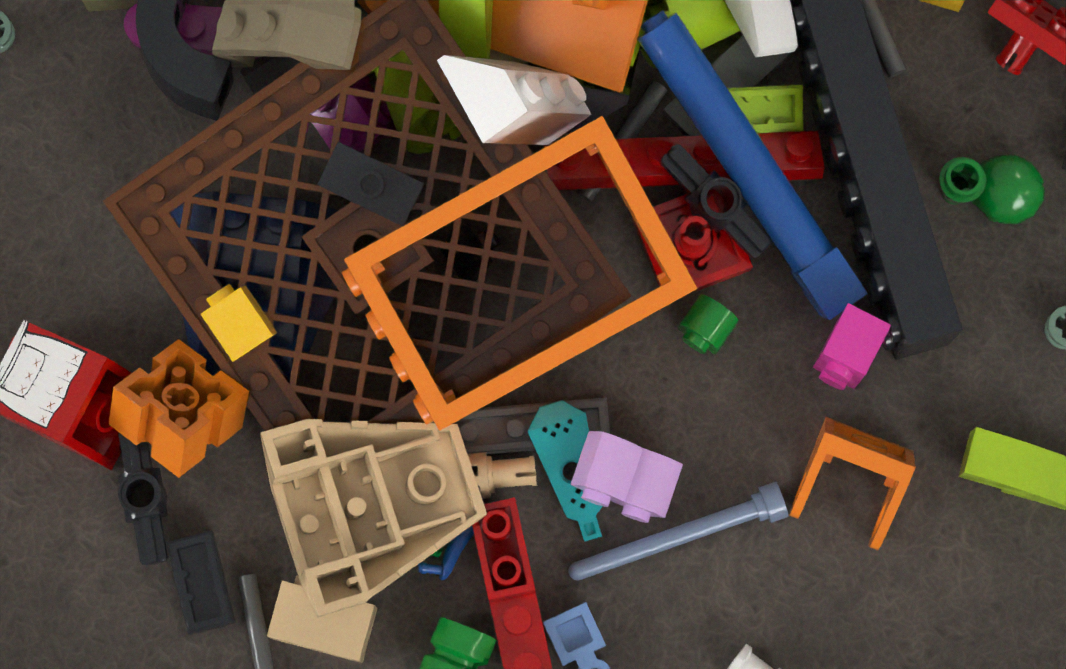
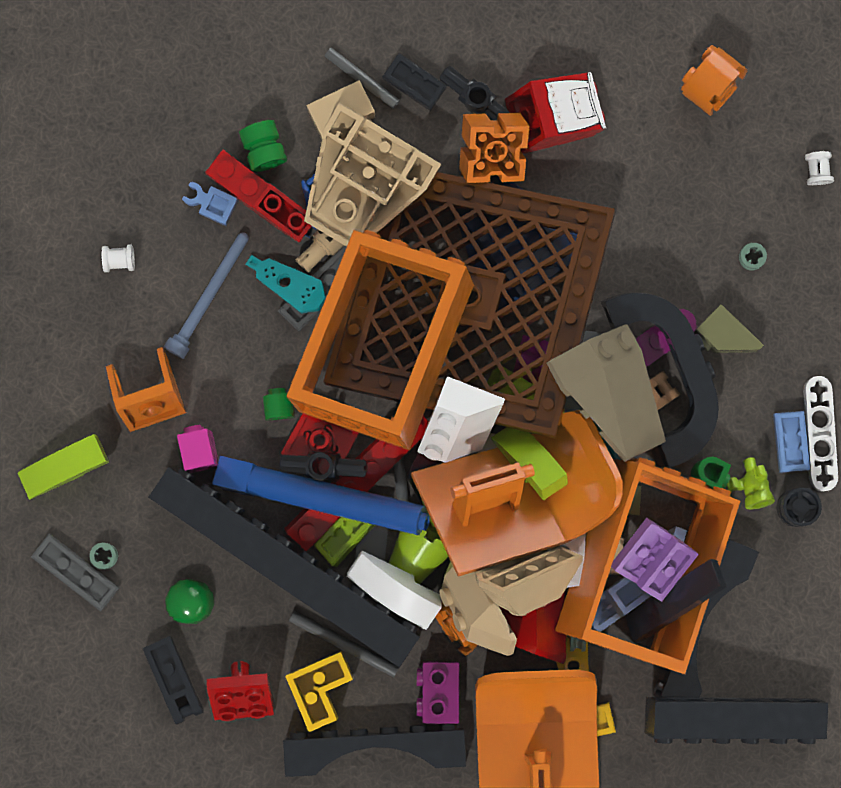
camera: 140 degrees right, 5 degrees up
yellow brick [201,284,277,362] -> none
black plate [317,142,425,226] -> none
lavender brick [571,431,683,523] -> none
green cone [939,157,986,205] -> none

